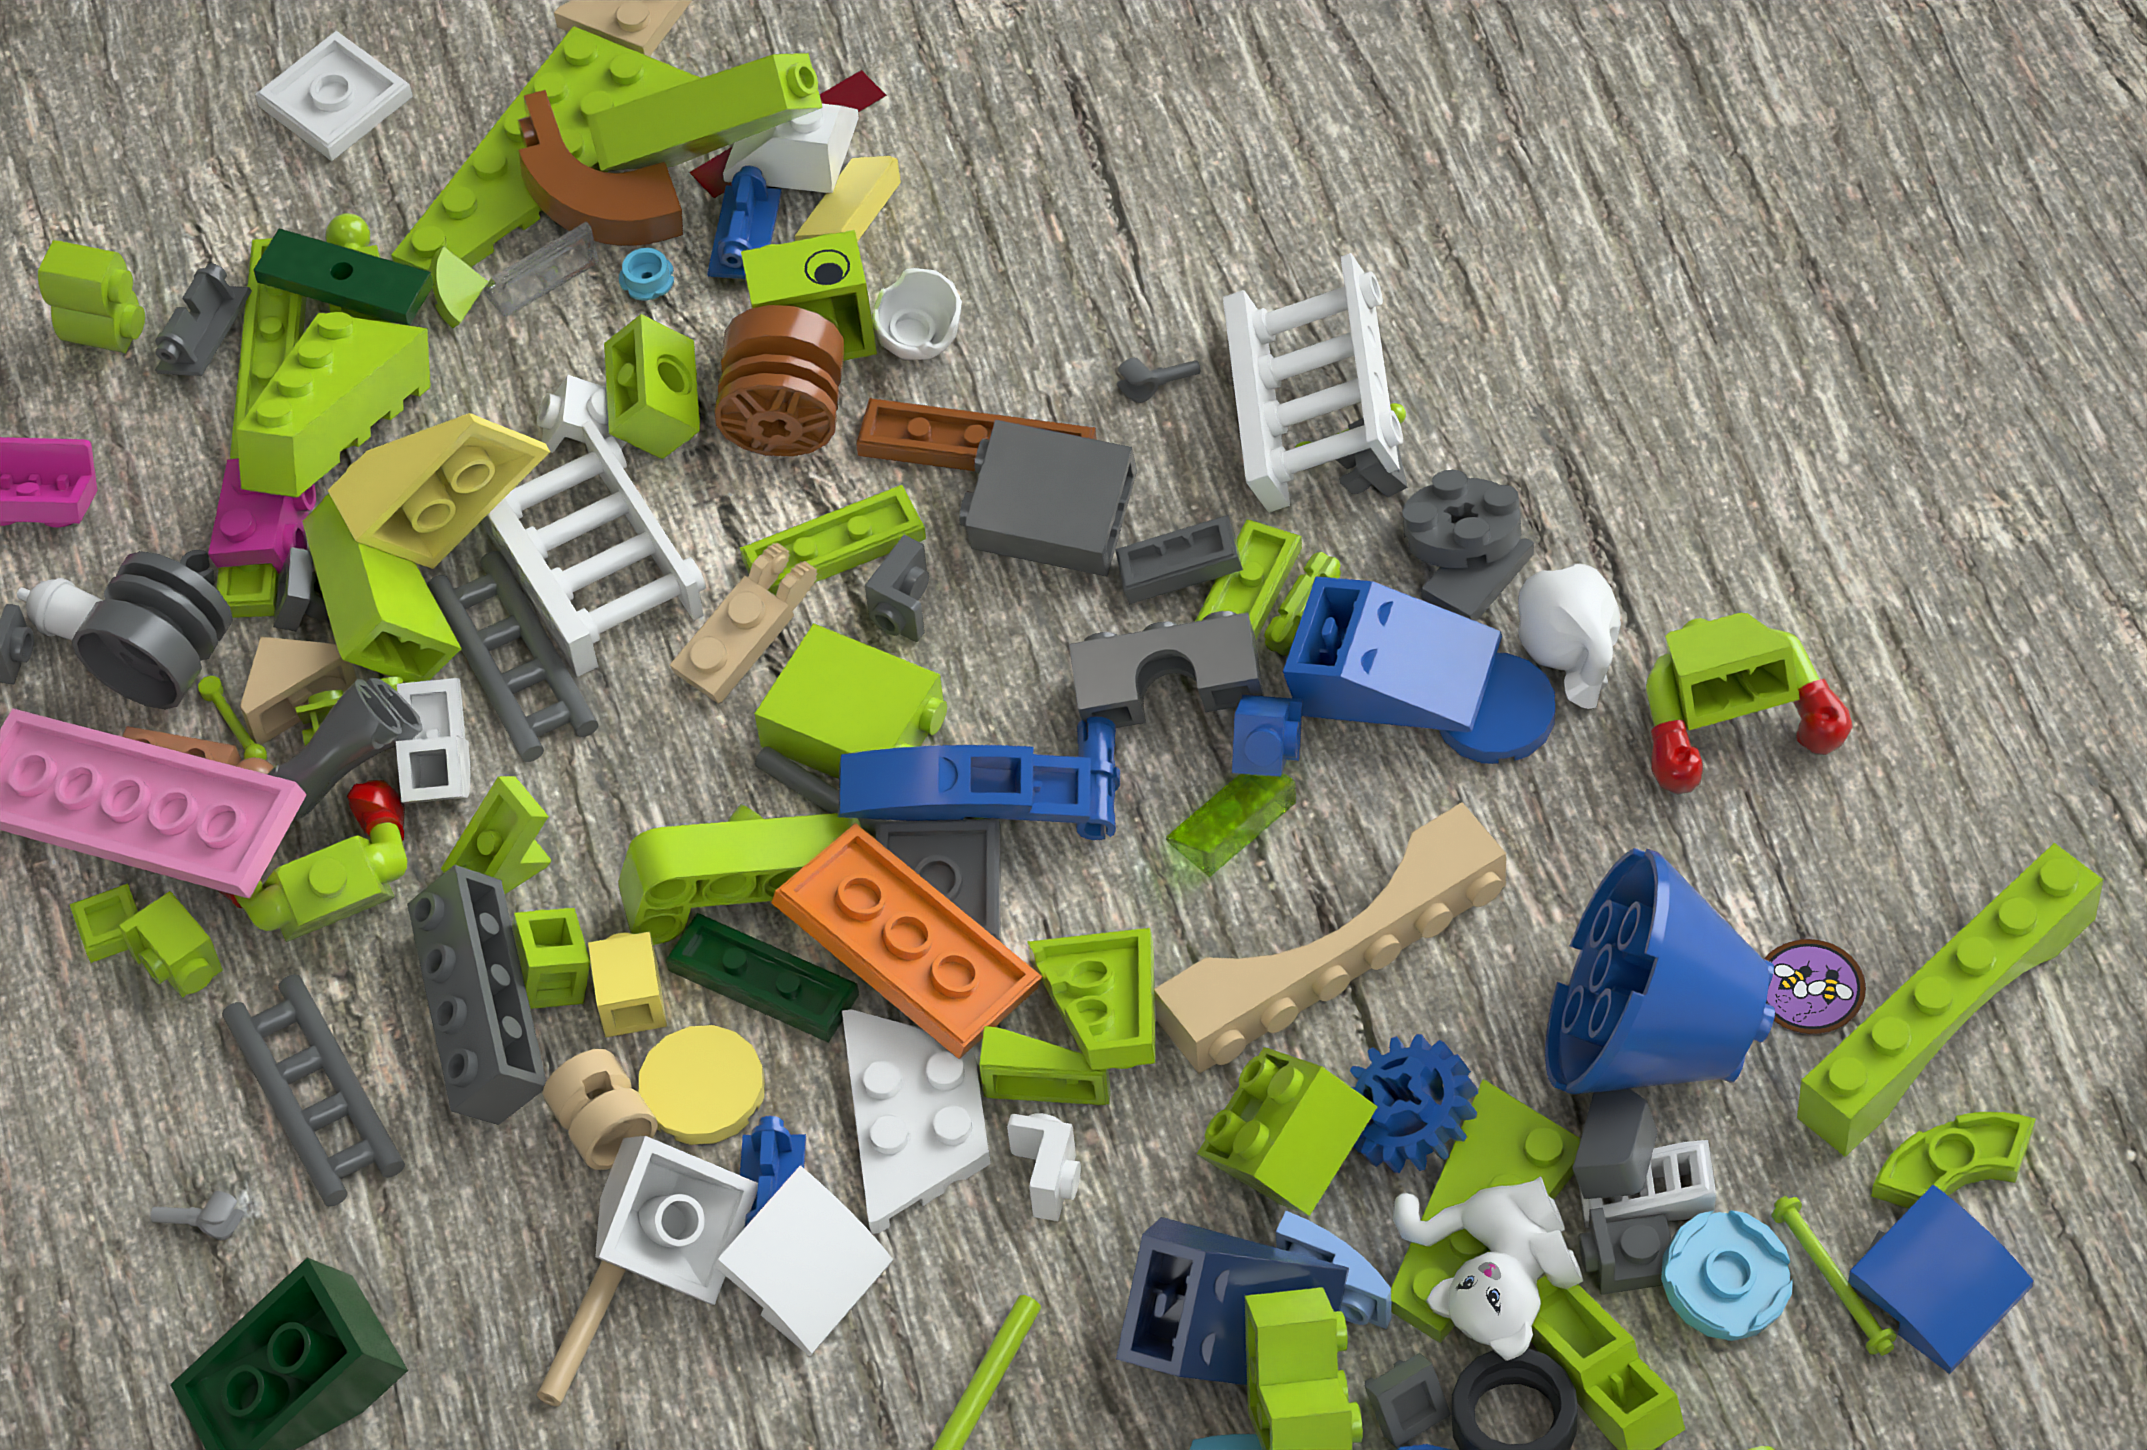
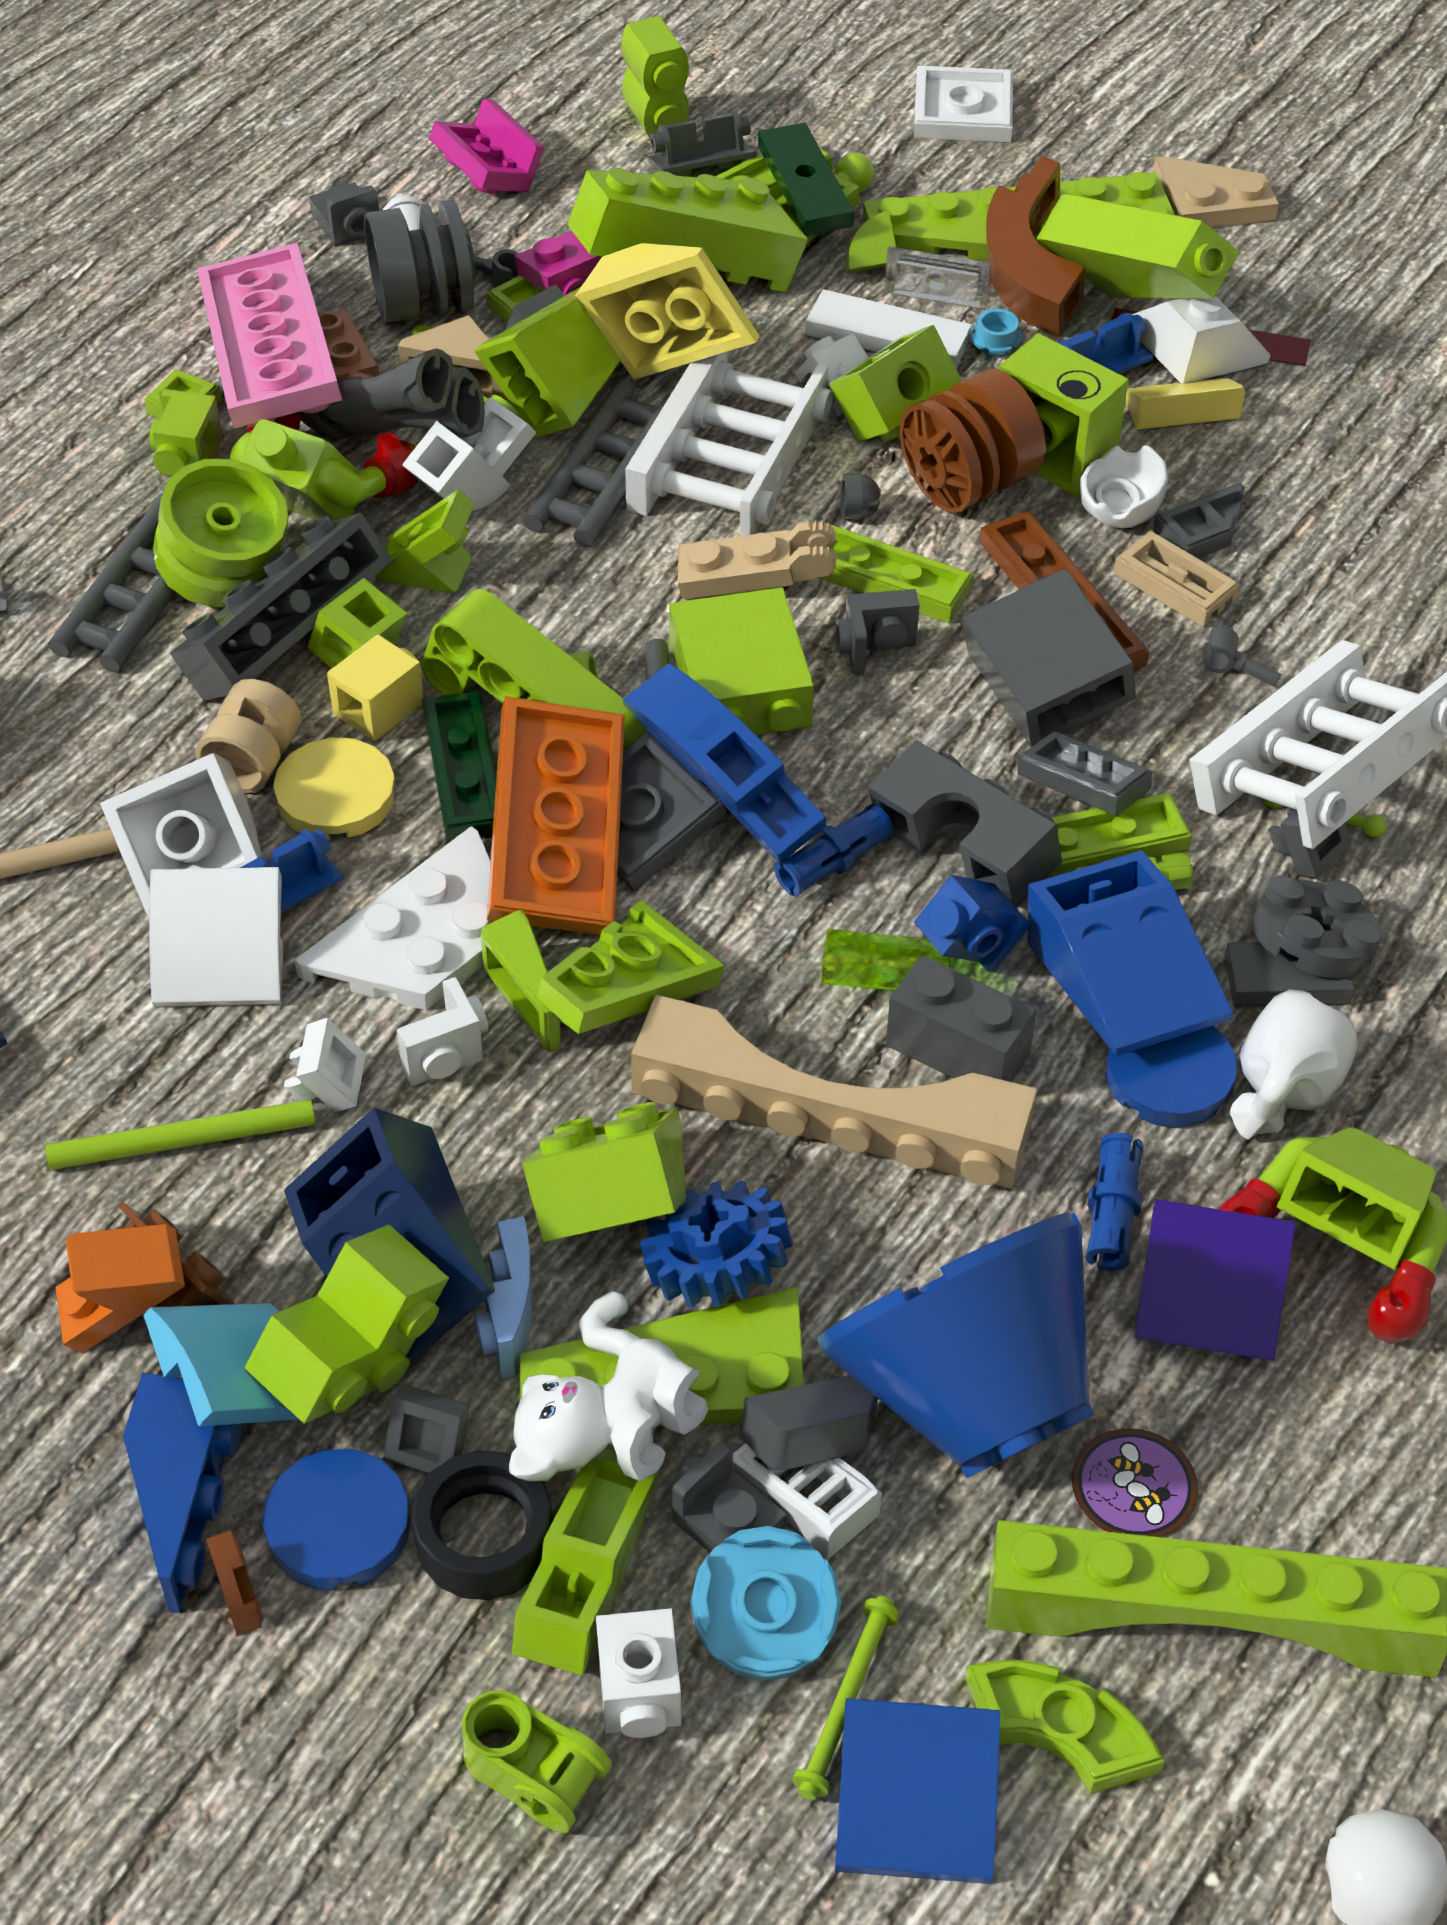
camera: 45 degrees right, 5 degrees down
none -> lime wheel [153,459,289,607]
none -> white tile [284,1018,366,1113]
none -> white brick [596,1608,681,1738]
none -> white tile [805,289,972,368]
none -> dark grey hinge [840,474,881,519]
none -> dark grey brick [886,955,1037,1082]
none -> blue pin [1086,1133,1144,1271]
none -> tan tile [1114,530,1240,628]
none -> dark purple tile [1134,1199,1296,1361]
none -> dark grey tile [1153,483,1245,558]

